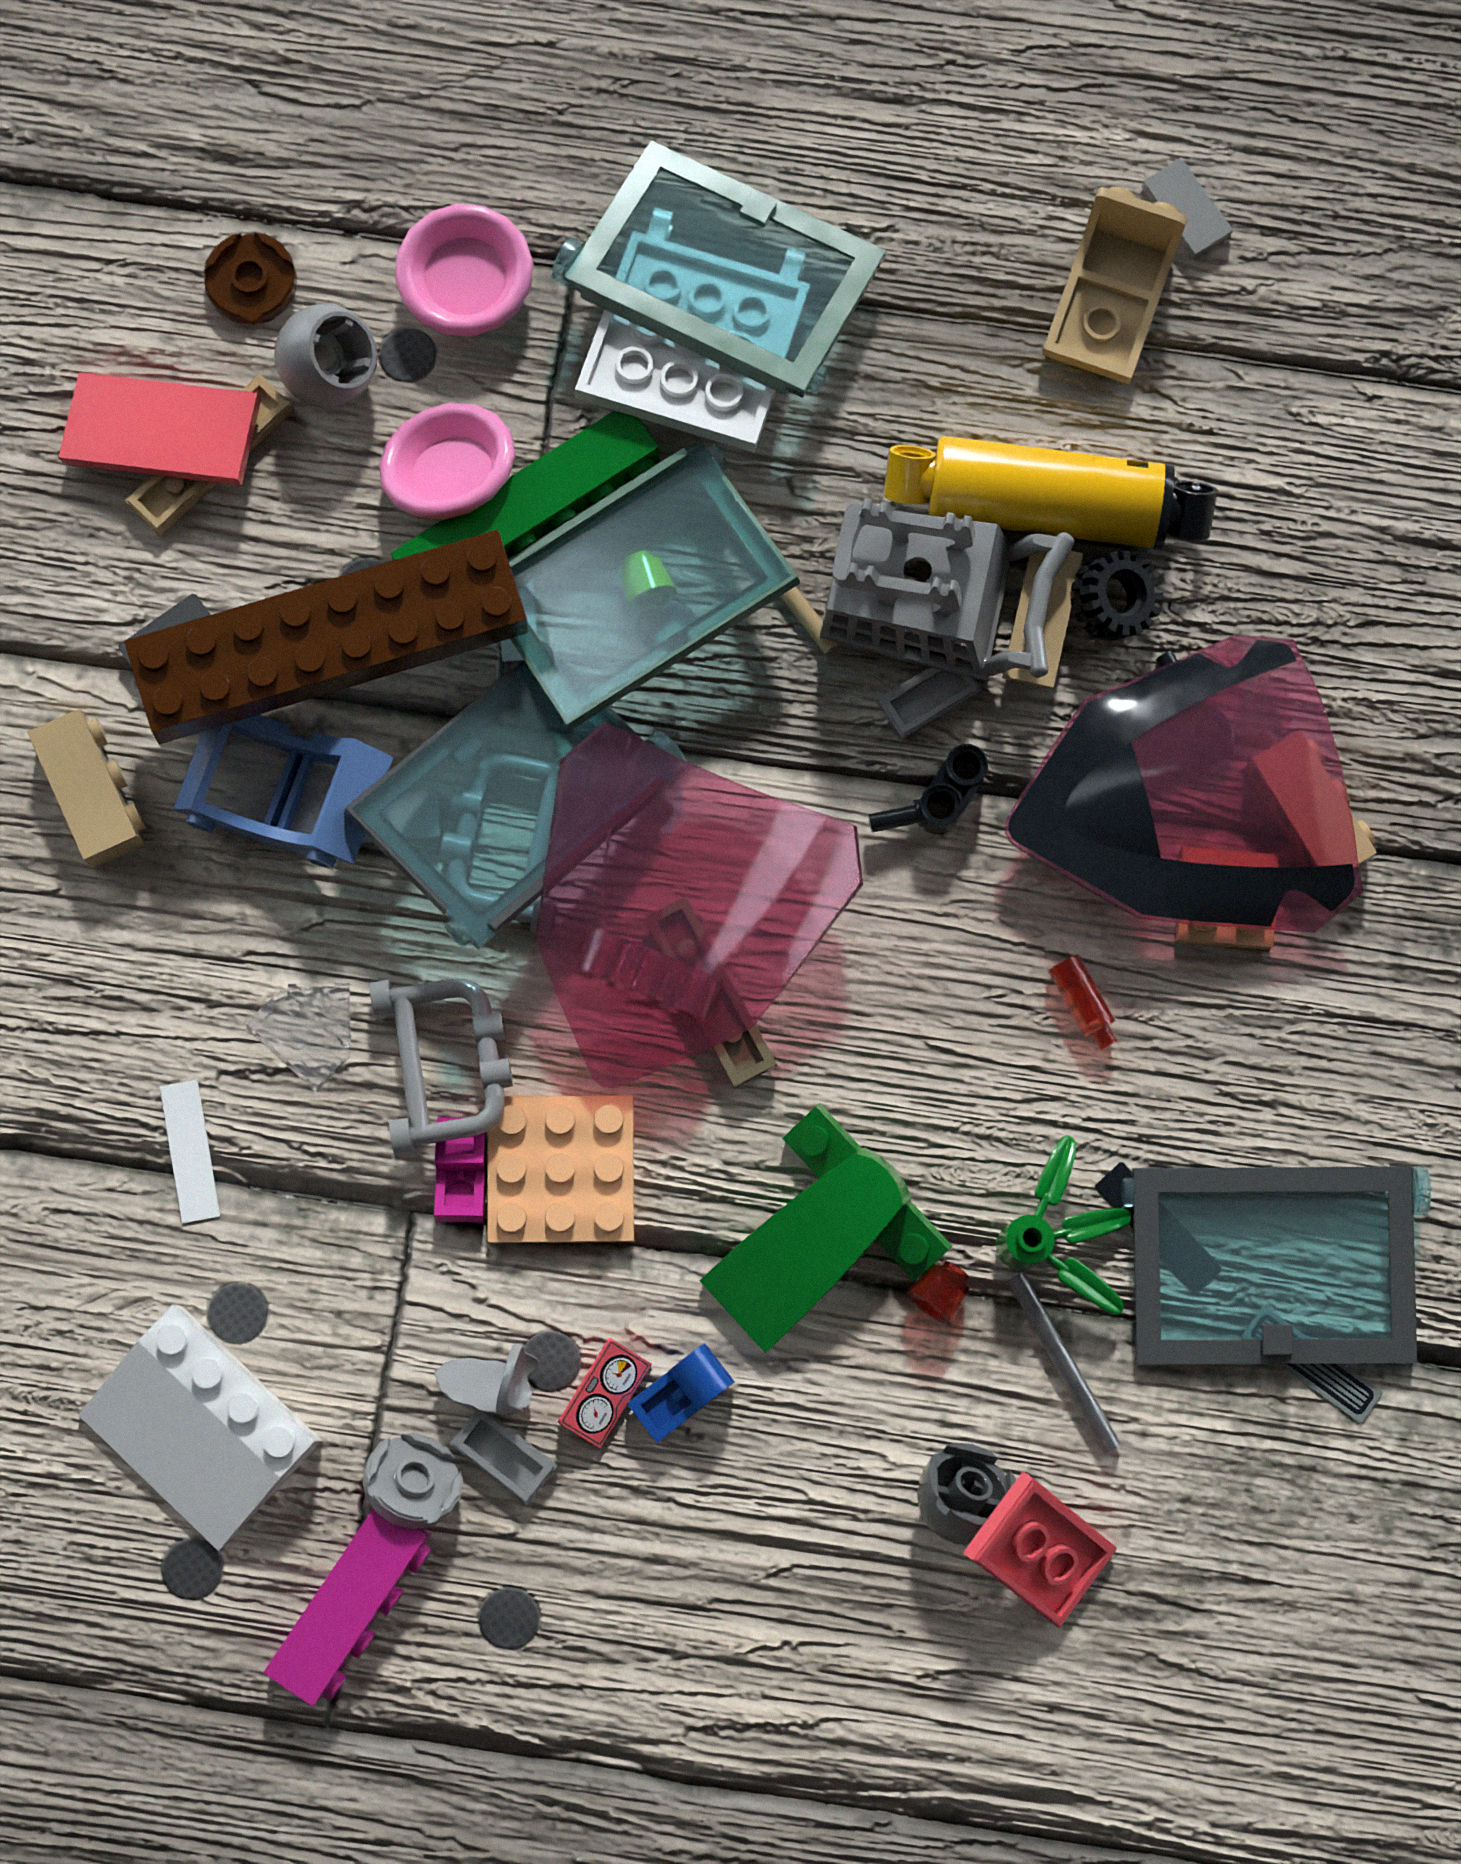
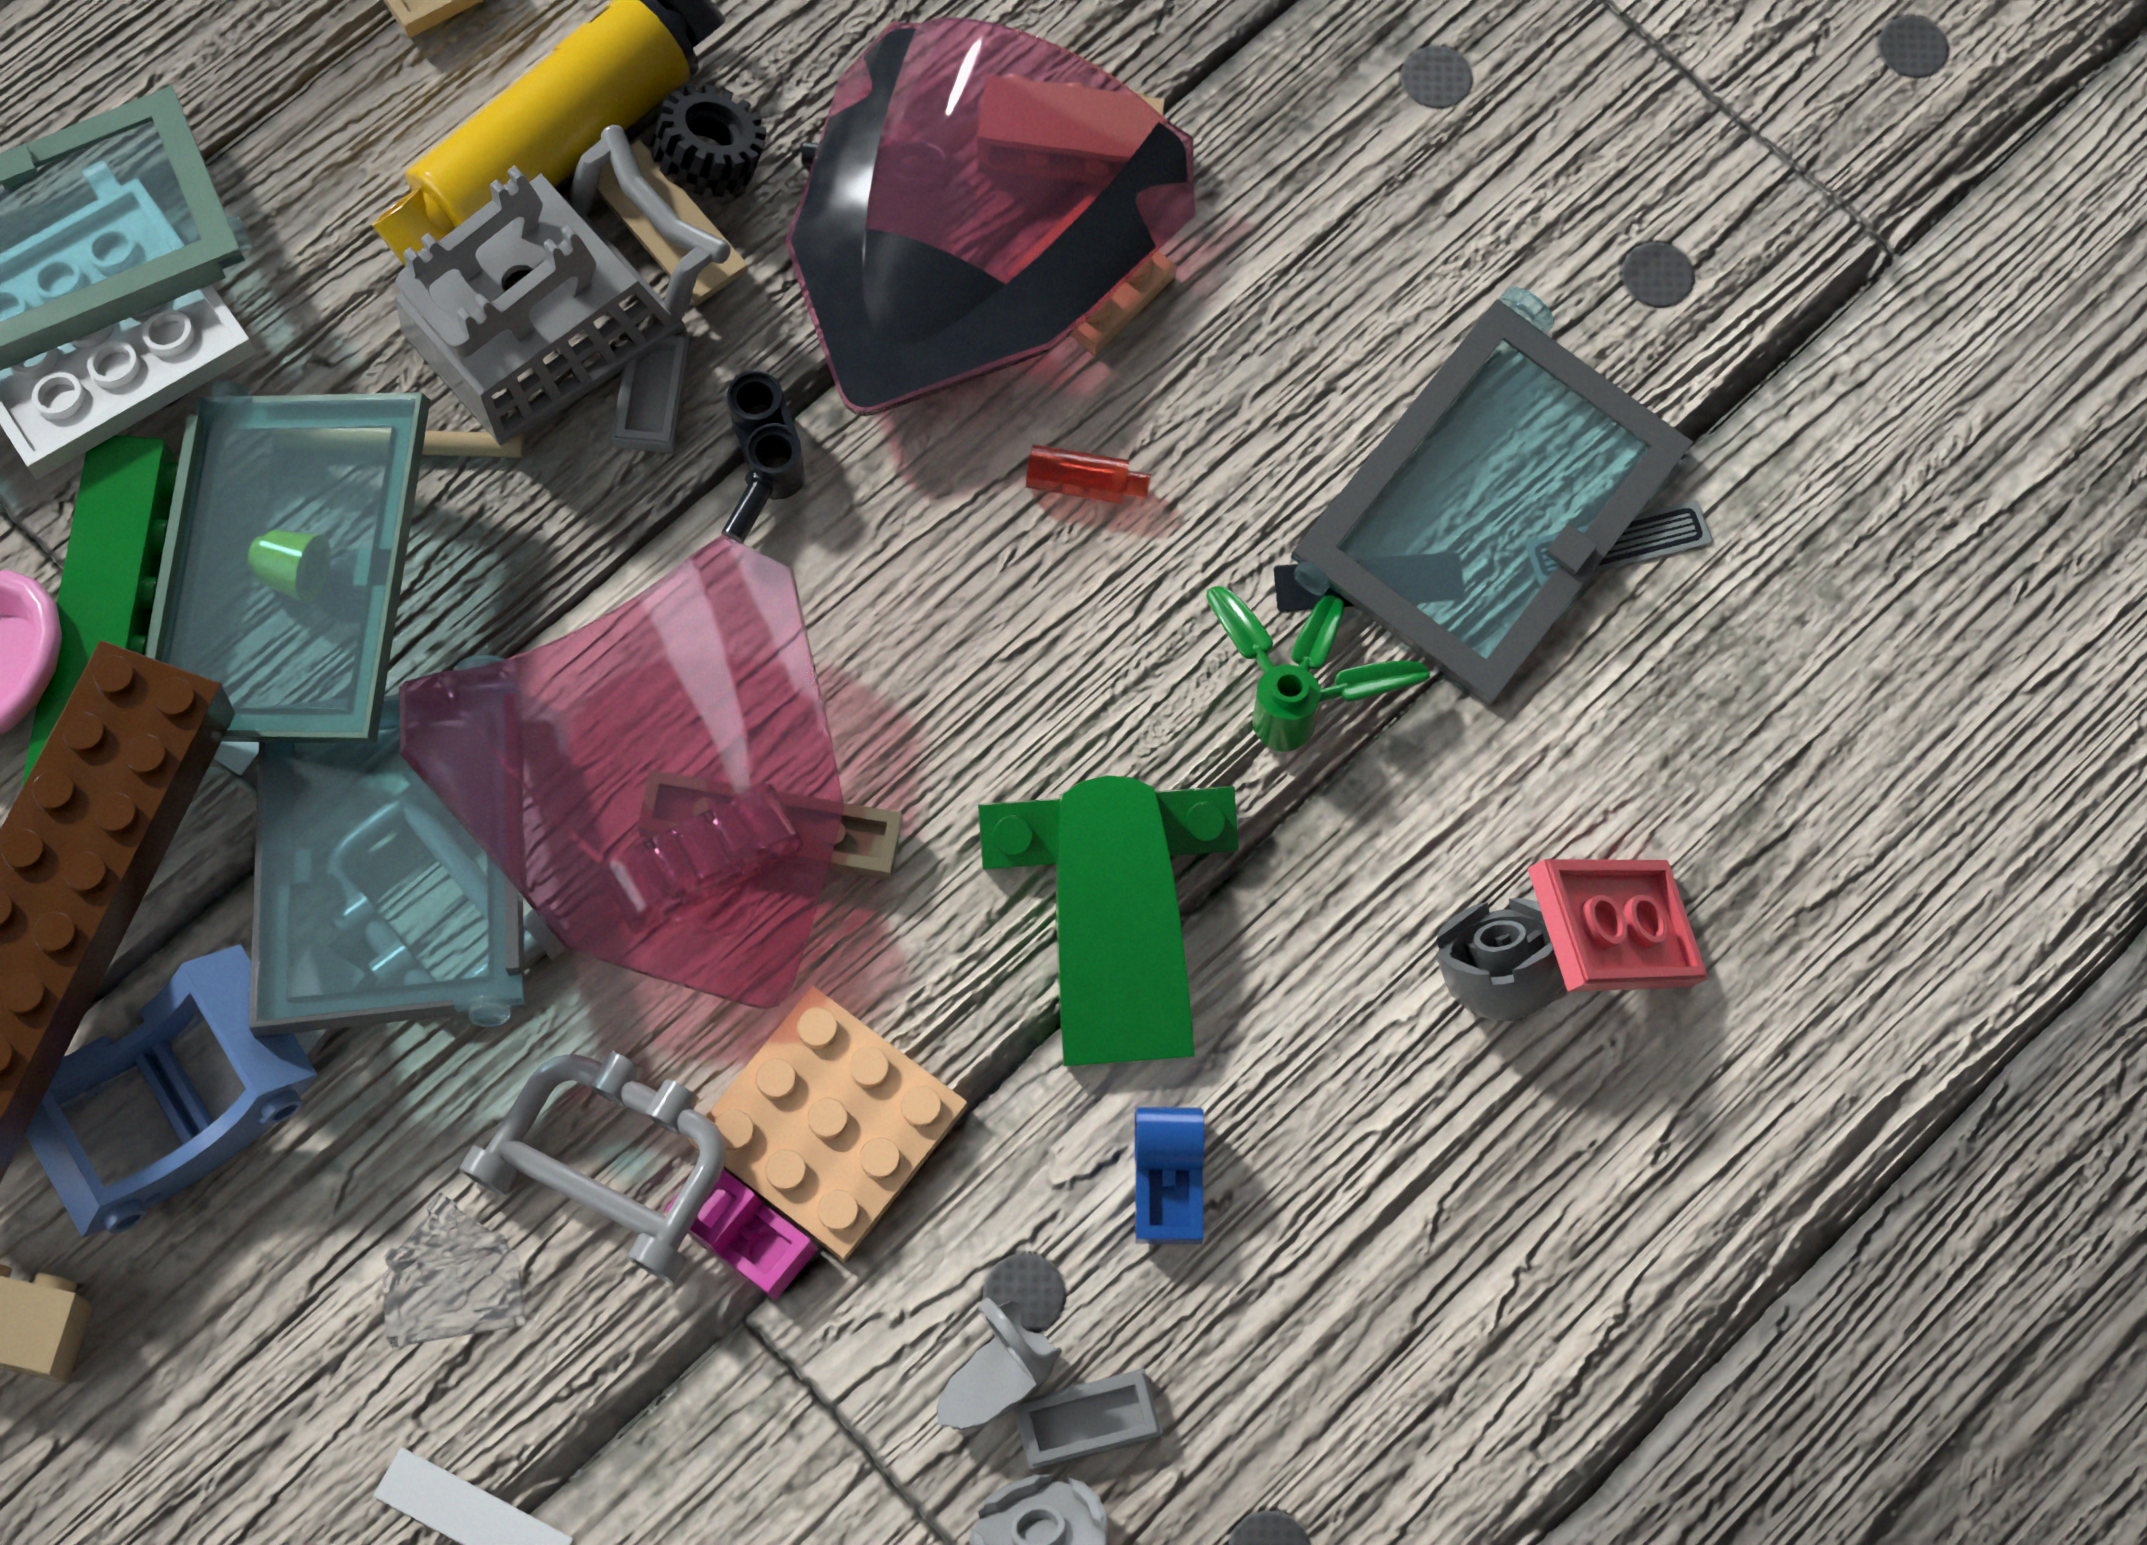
camera: 55 degrees left, 10 degrees down
slope [557,1337,652,1448] -> none
clear red hat [907,1261,969,1326] -> none
flat silver bar [1007,1272,1122,1454] -> none

